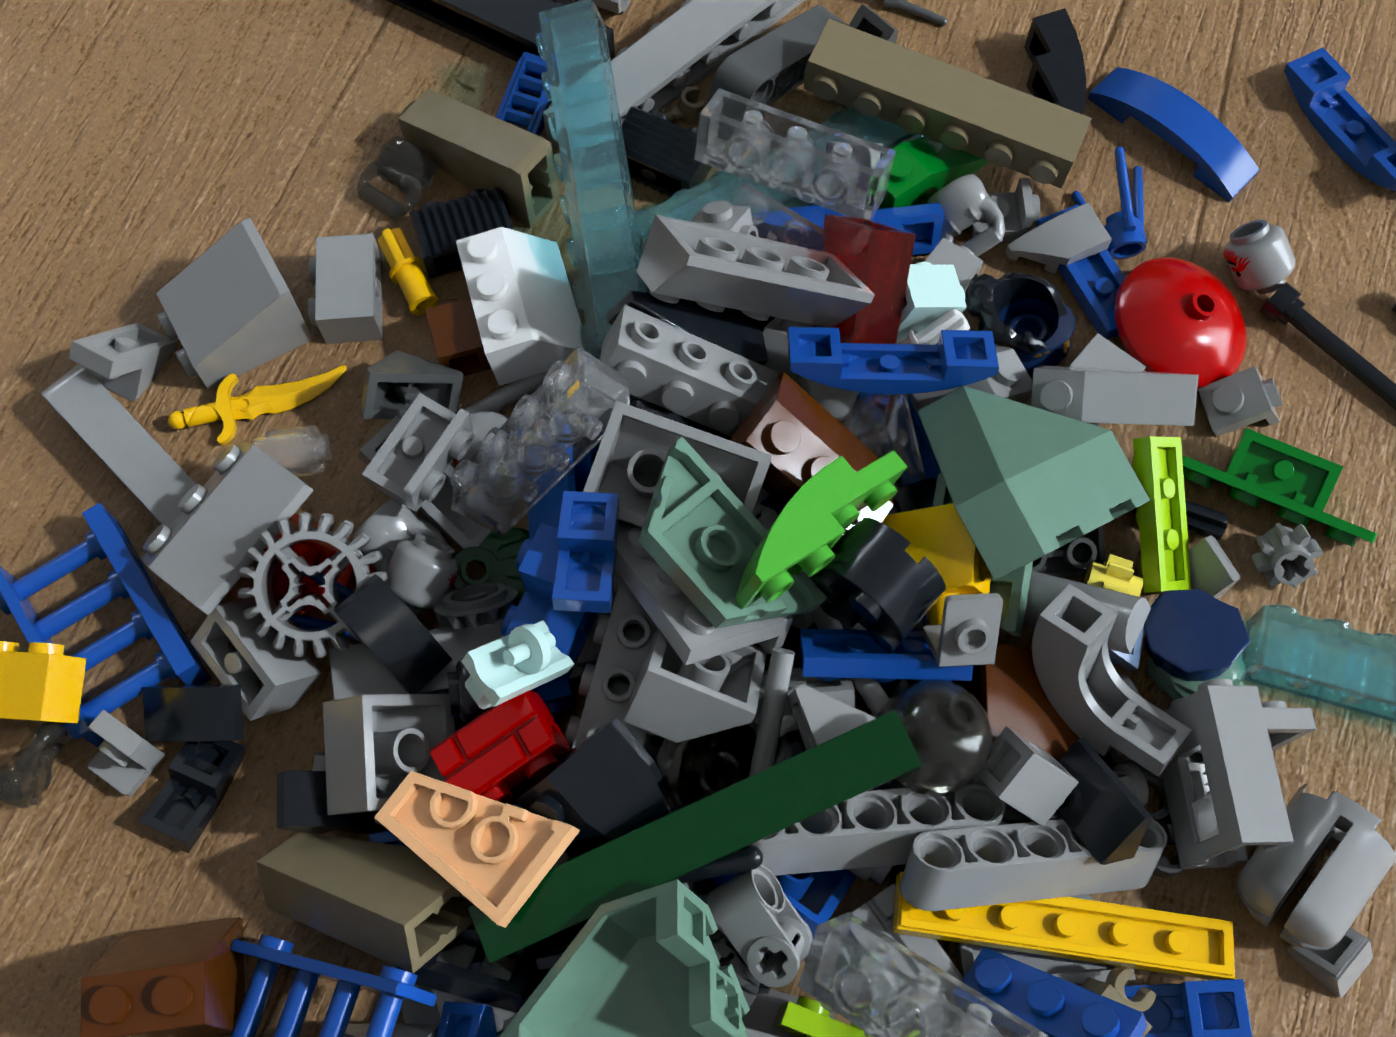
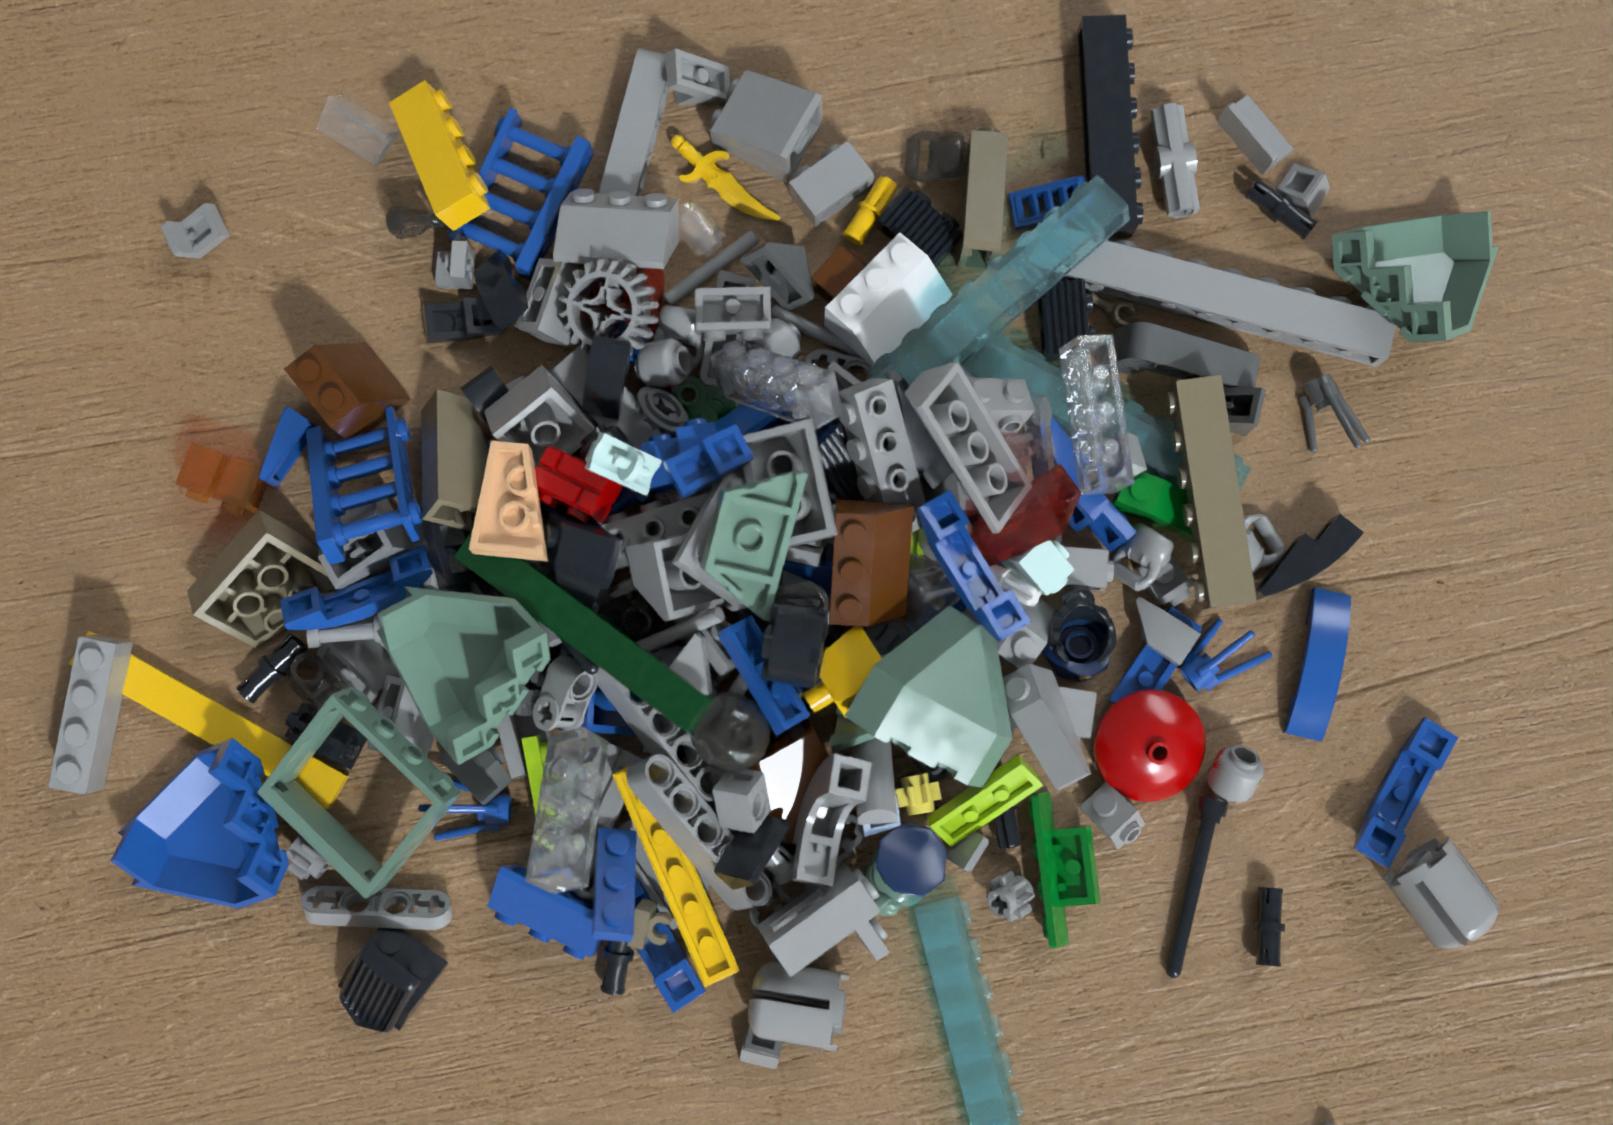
camera: 60 degrees right, 15 degrees up
bright green slope [735,450,908,609] -> none
light grey bracket [923,593,1003,667] -> none
none -> light grey bar [663,230,759,306]

